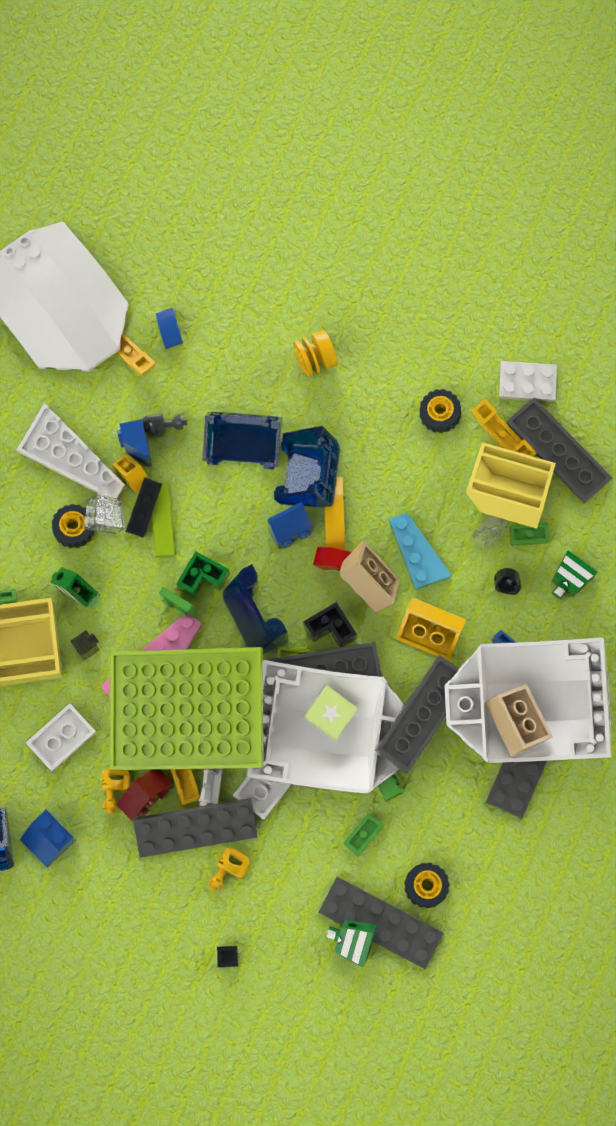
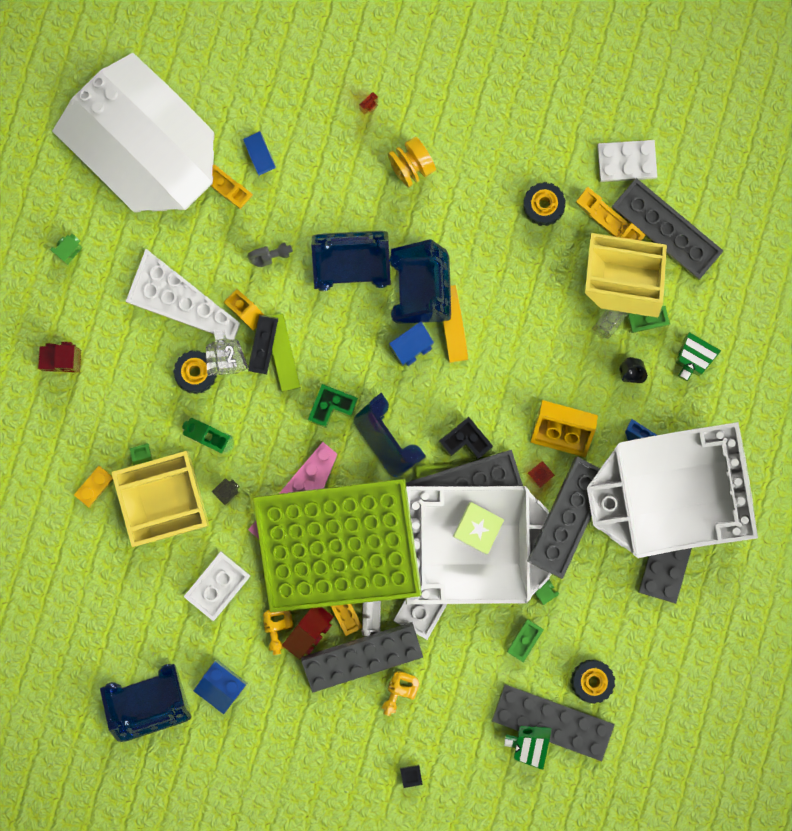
camera: 15 degrees left, 10 degrees up
blue slope [117,419,152,467] -> none
bright green plate [159,587,198,618] -> none
red brick [313,547,351,571] -> none
tan slope [339,541,400,613] -> none
medium azure wing [389,513,452,590] -> none
tan slope [485,684,553,757] -> none
none -> clear red plate [359,92,378,115]
none -> clear red plate [527,461,555,488]

